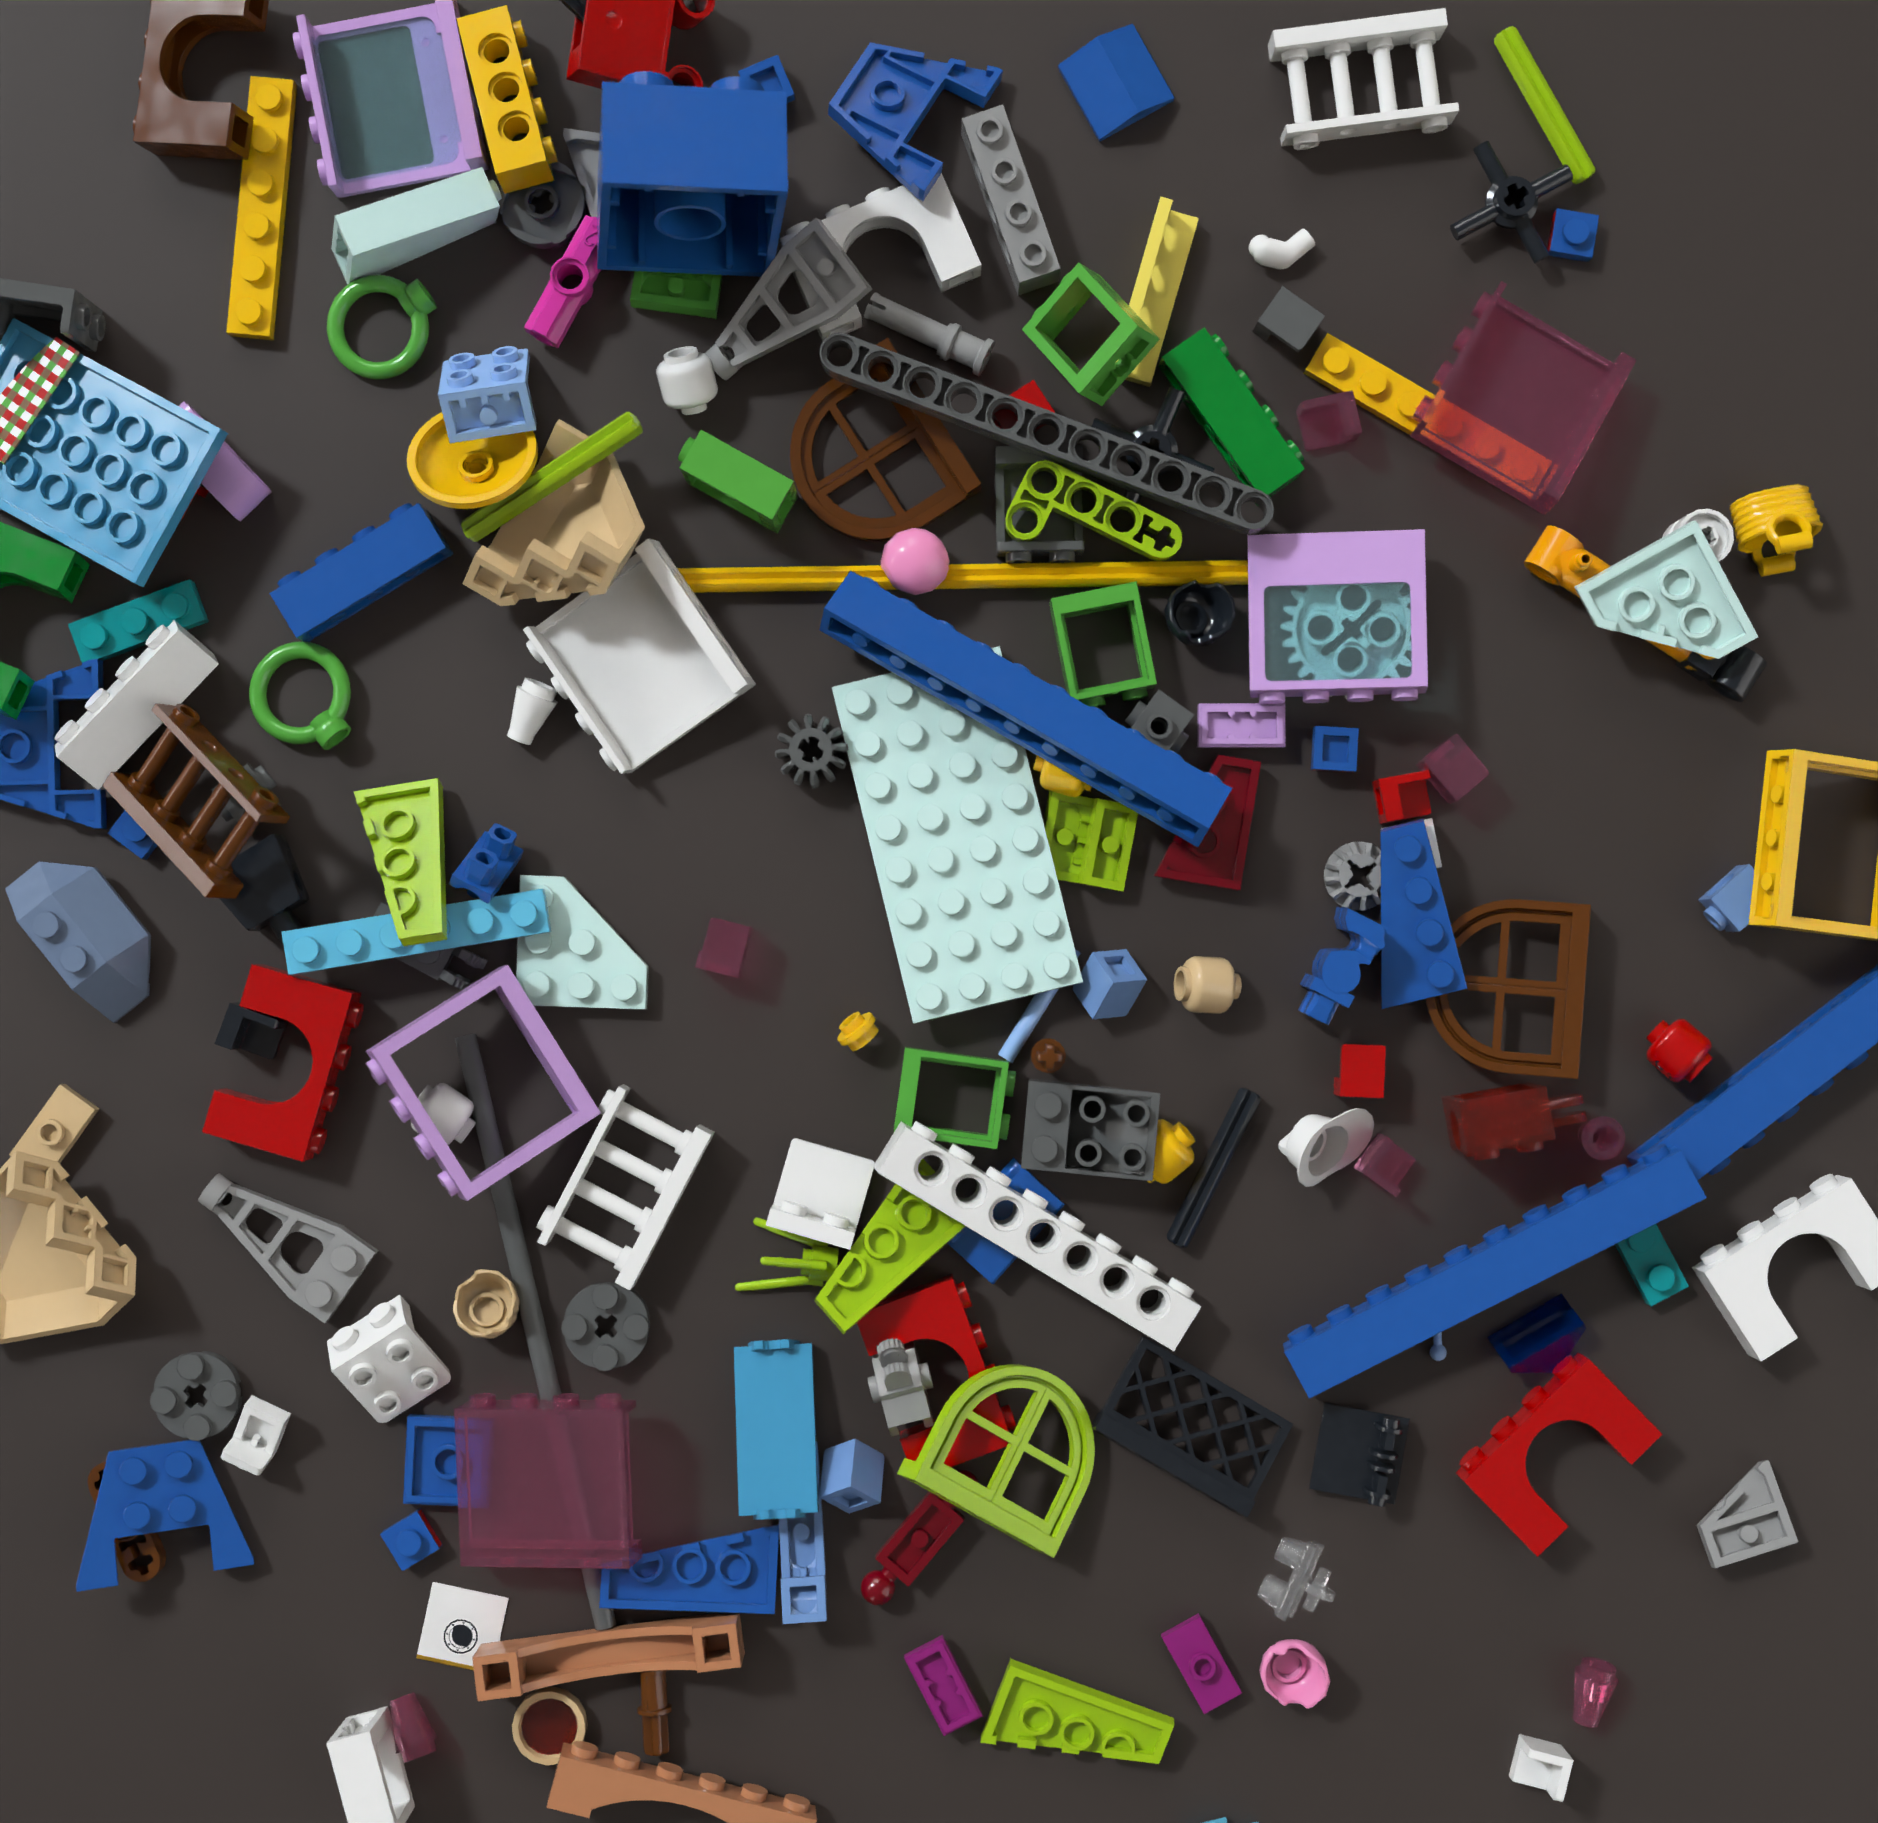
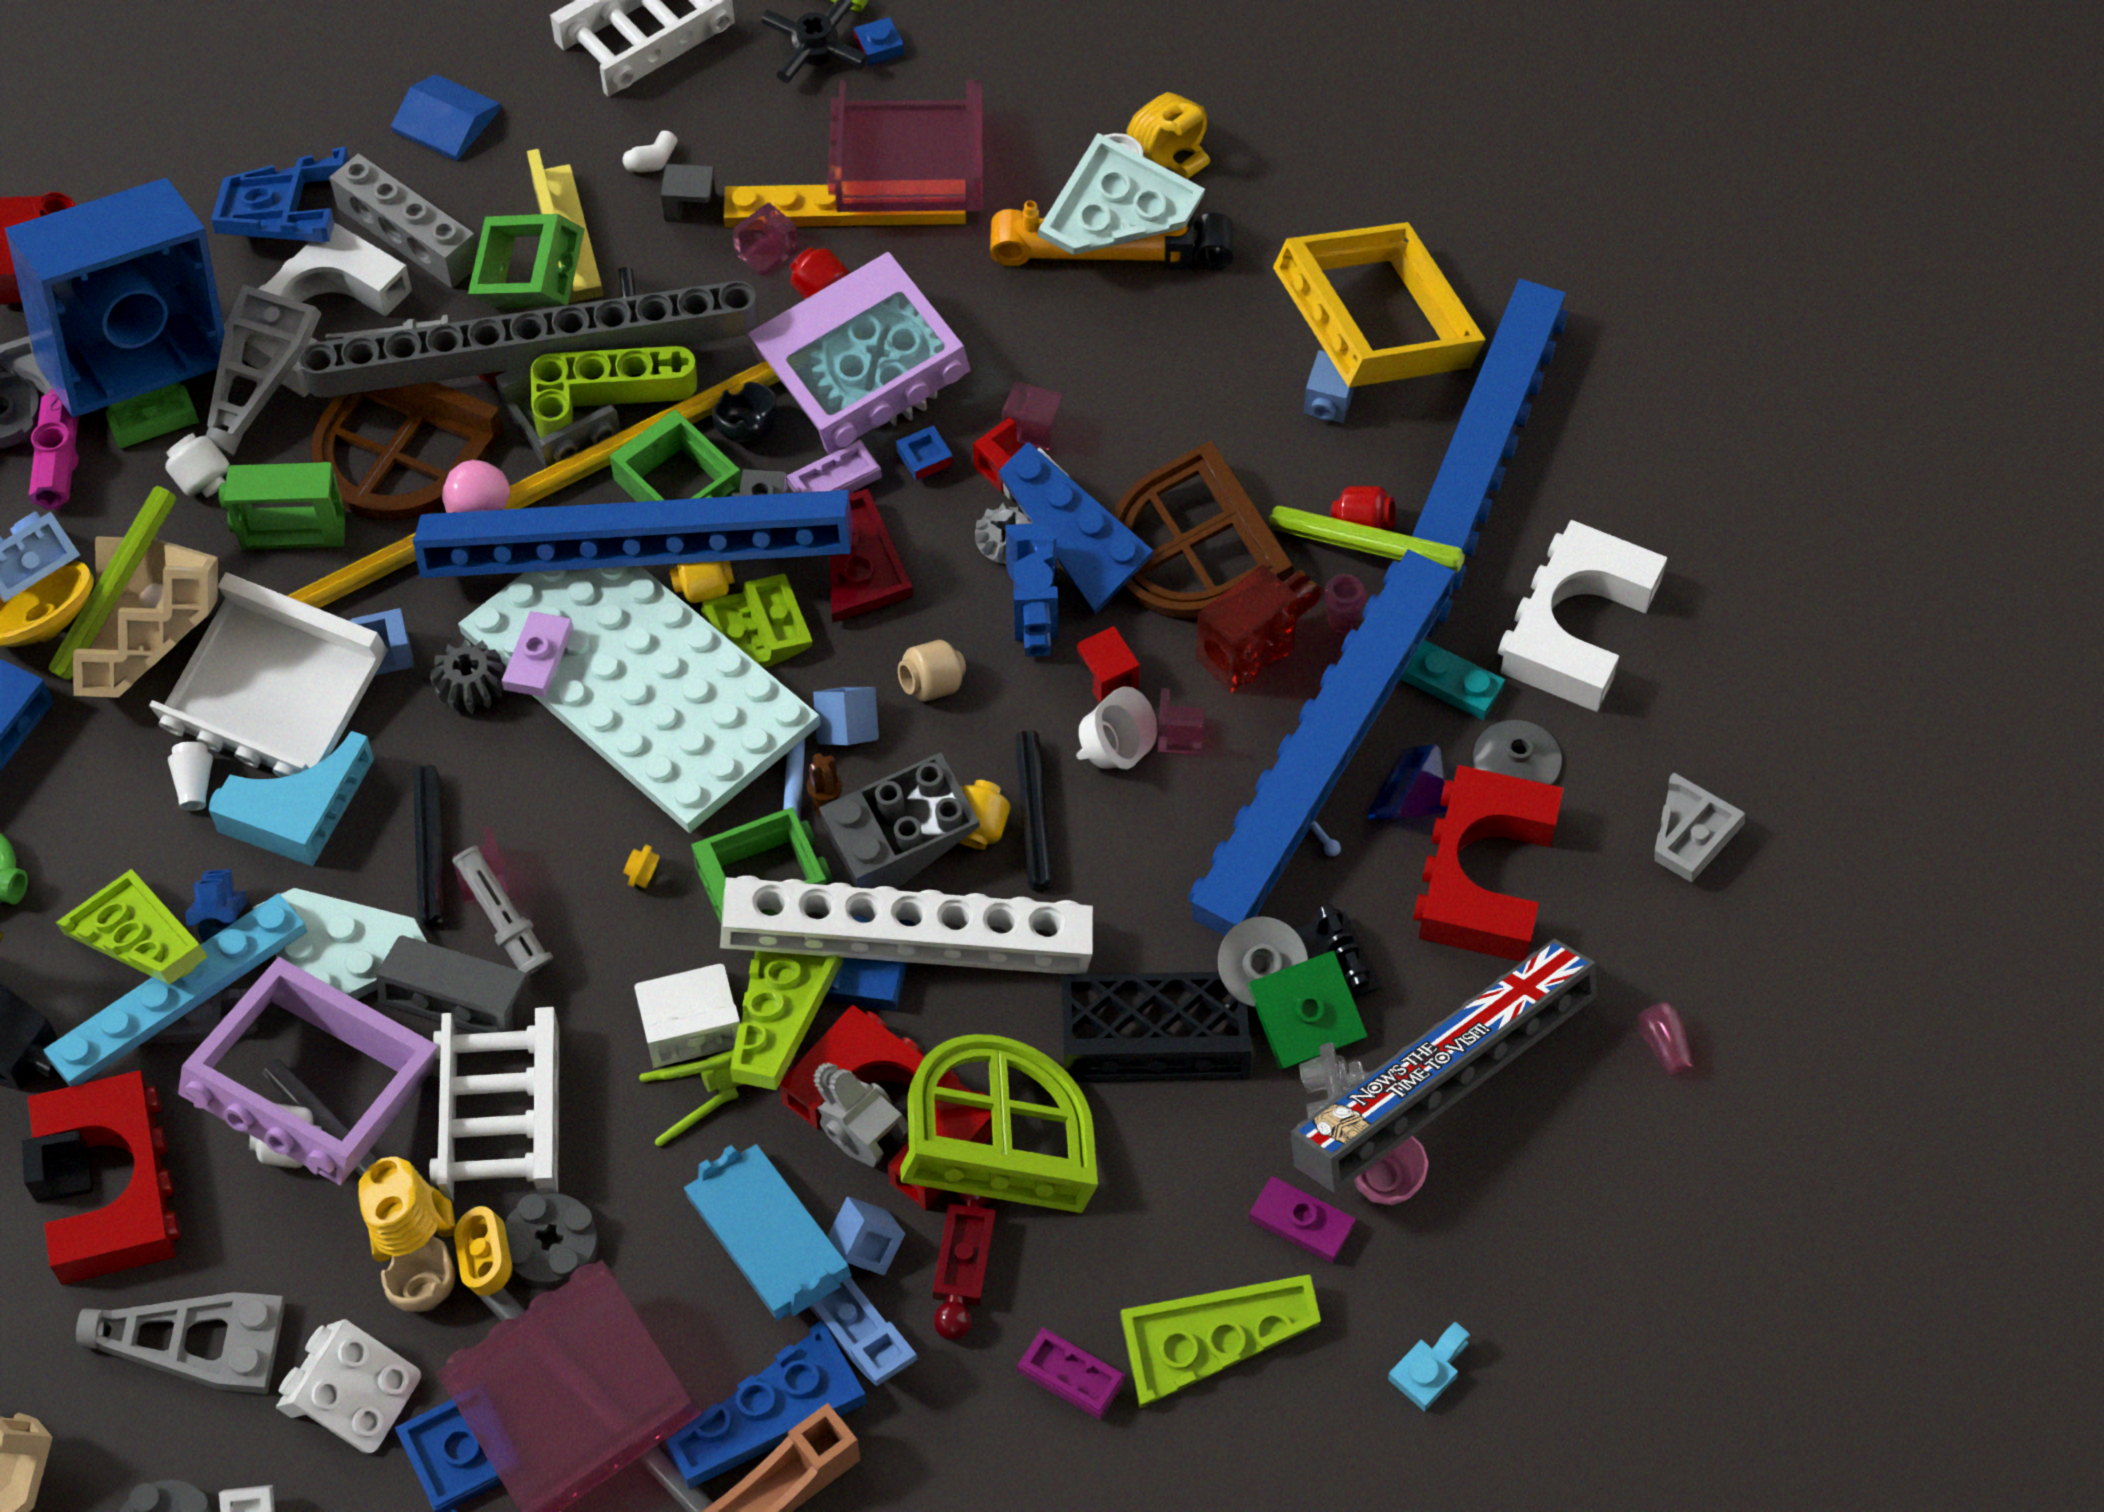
camera: 25 degrees left, 30 degrees down
green brick [1158,327,1305,506] -> none
white panel [1509,1734,1574,1802] -> none
none -> medium azure arch [209,731,374,866]
none -> medium blue panel [350,608,415,676]
none -> yellow piece [358,1156,456,1262]
none -> dark grey panel [376,935,526,1033]
none -> black axle [413,764,444,926]
none -> light grey pin [452,845,554,977]
none -> yellow plate [454,1206,512,1296]
none -> lavender plate [502,611,574,698]
none -> red head [790,247,850,300]
none -> light grey dish [1218,917,1308,1007]
none -> green plate [1246,950,1368,1070]
none -> lime axle [1269,506,1465,573]
none -> brick [1290,938,1597,1194]
none -> dark grey dish [1473,720,1562,785]

